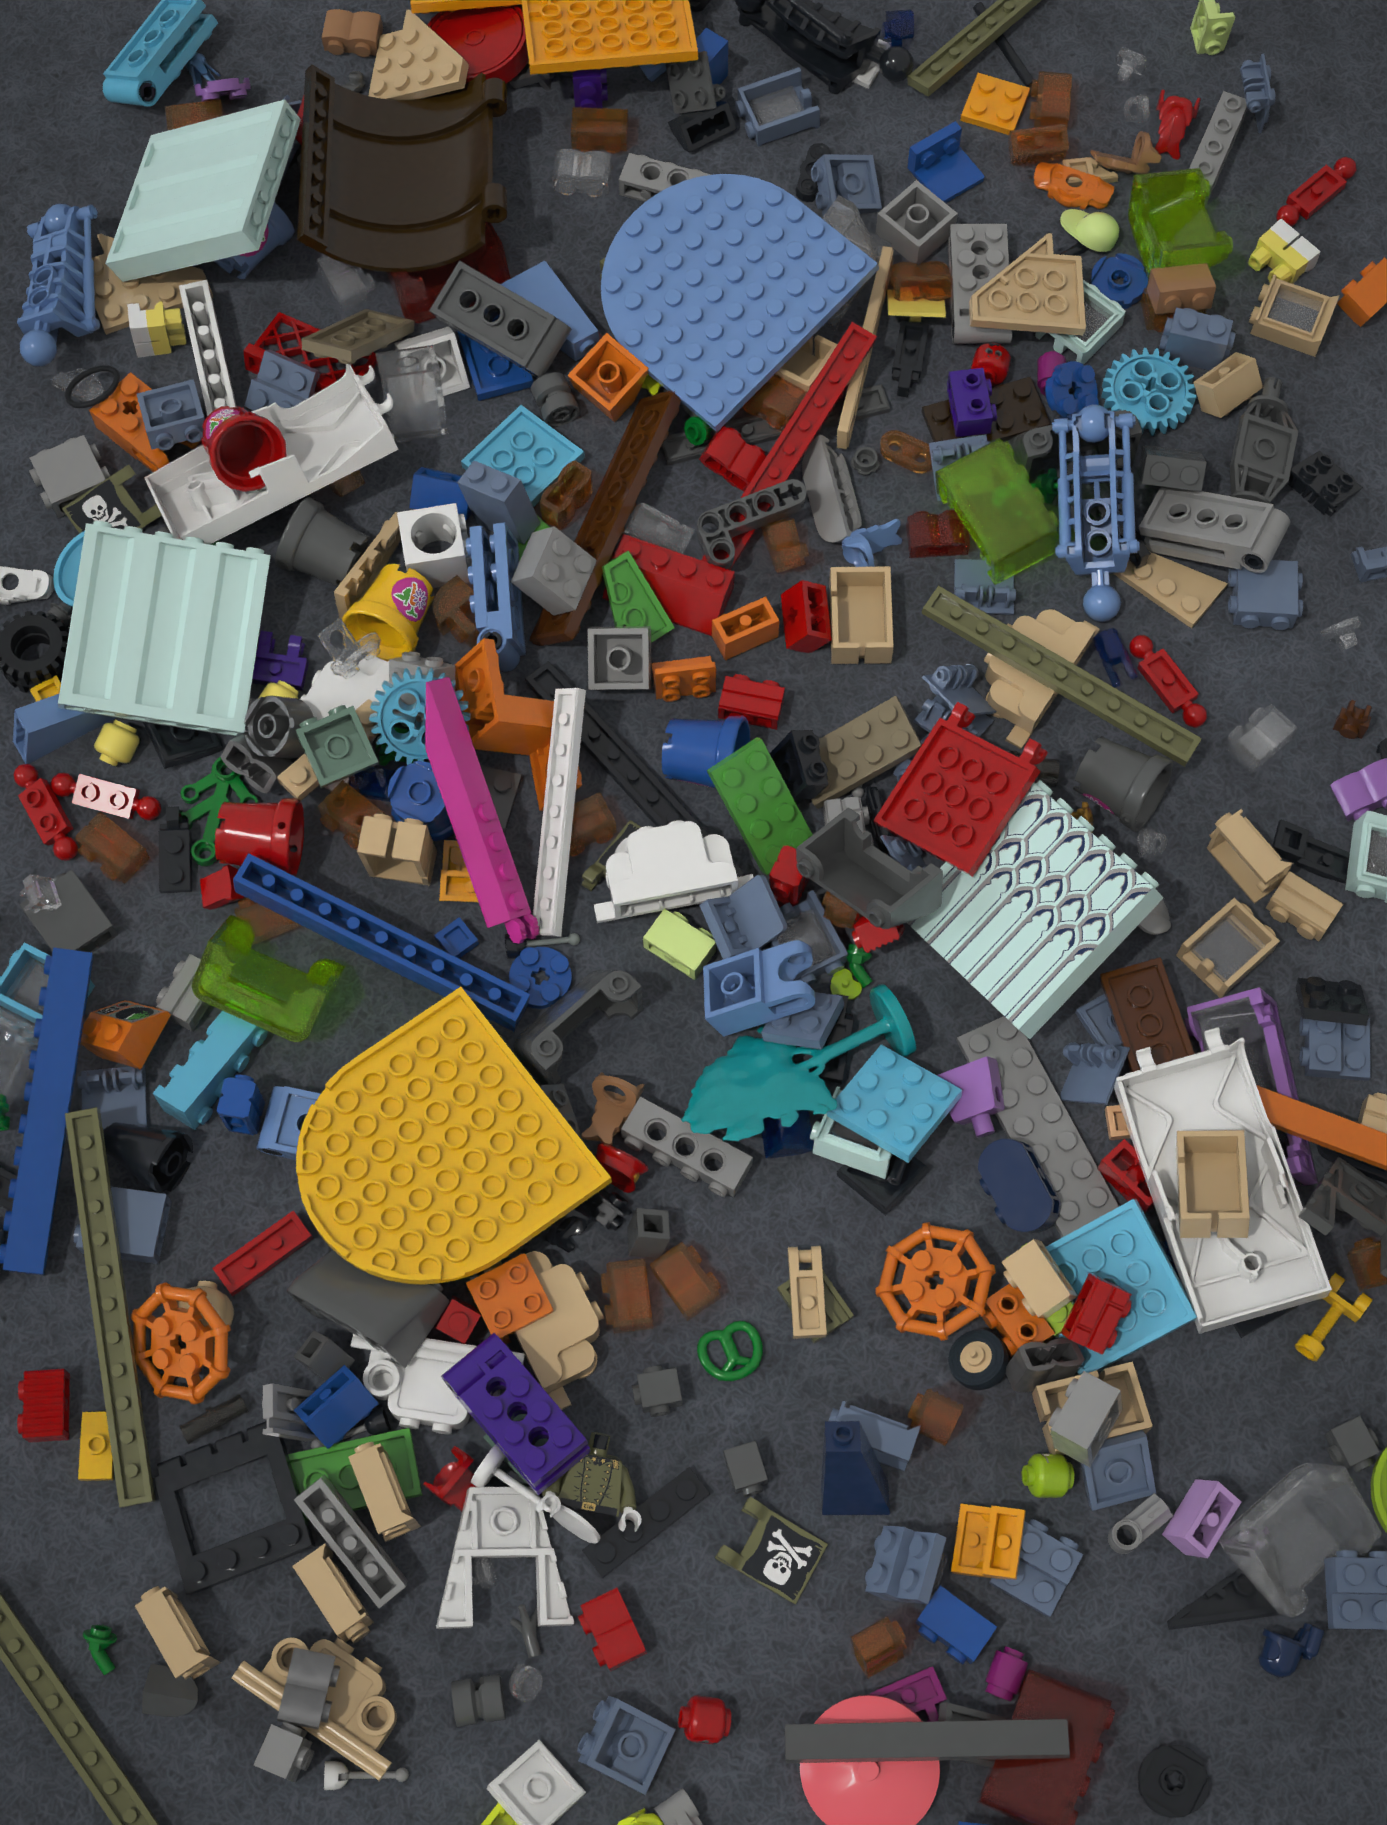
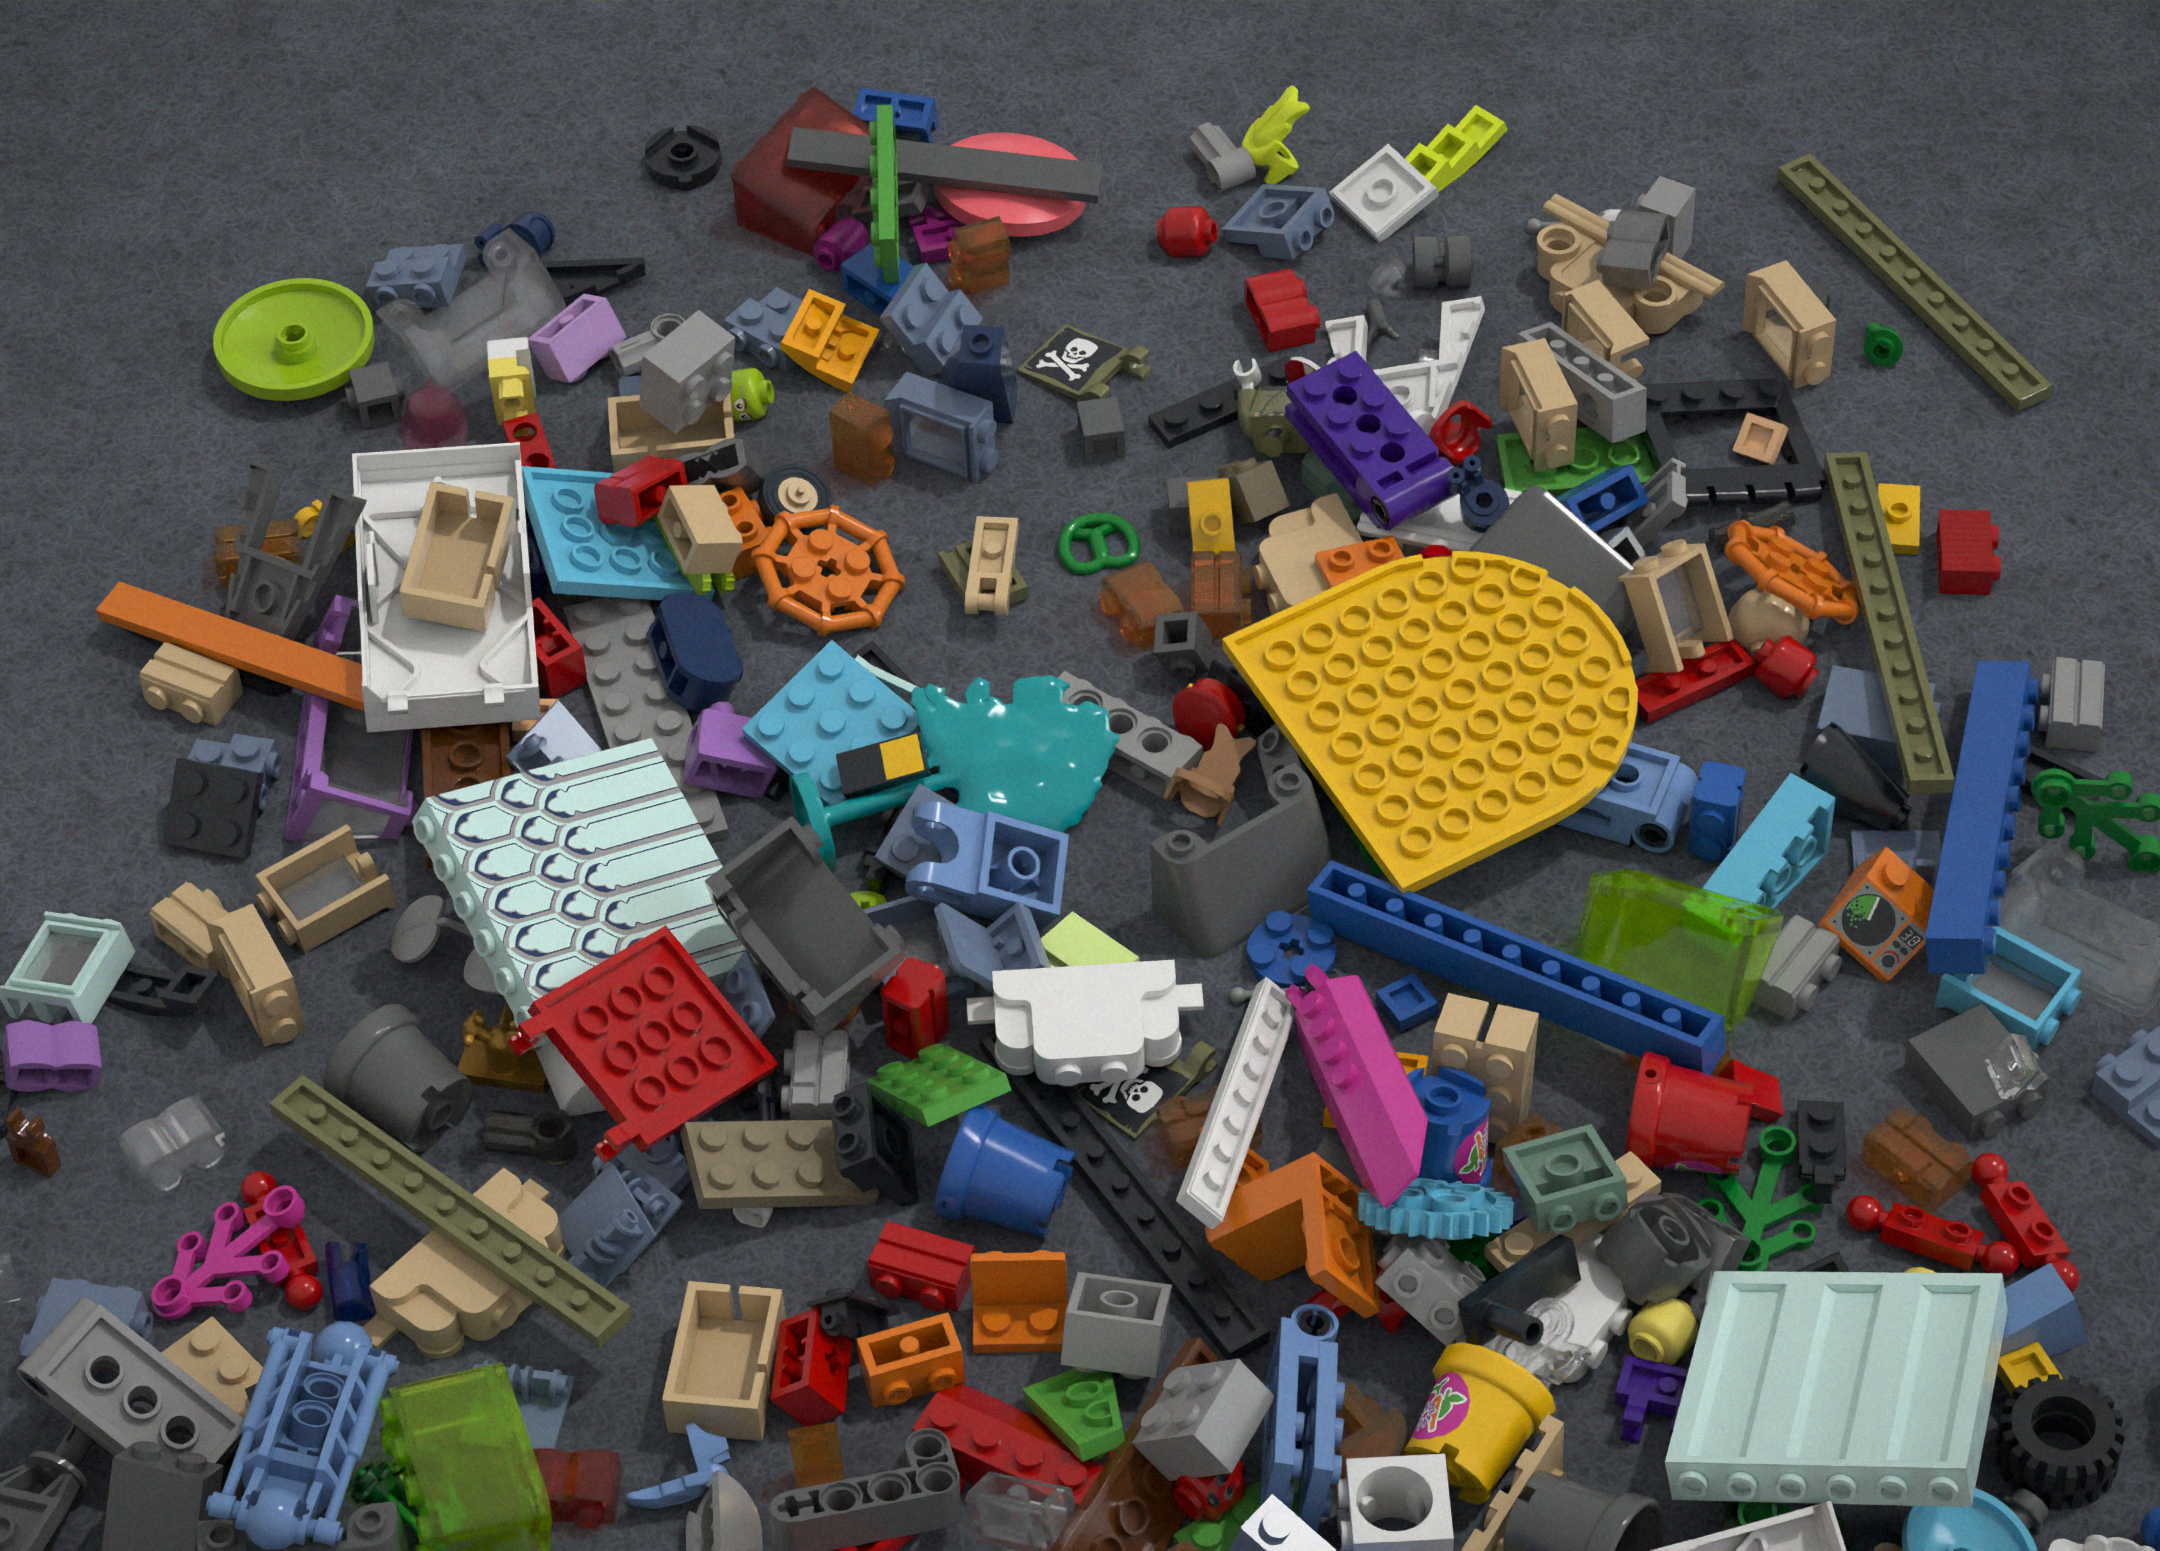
camera: 170 degrees left, 20 degrees down
none -> dark pink plant [151,1185,305,1321]
none -> clear pink piece [403,378,468,450]
none -> light yellow hips [487,337,537,437]
none -> red leg [502,412,556,469]
none -> black hinge [807,1288,901,1344]
none -> black tile [836,731,931,799]
none -> bright green plate [869,105,900,283]
none -> yellow plate [1186,478,1236,566]
none -> dark tan slope [1216,457,1290,524]
none -> dark blue piece [1446,455,1510,533]
none -> black piece [1458,1234,1581,1346]
none -> tan window [1618,539,1734,673]
none -> light nougat plate [1732,412,1789,465]
none -> red head [1753,635,1819,699]

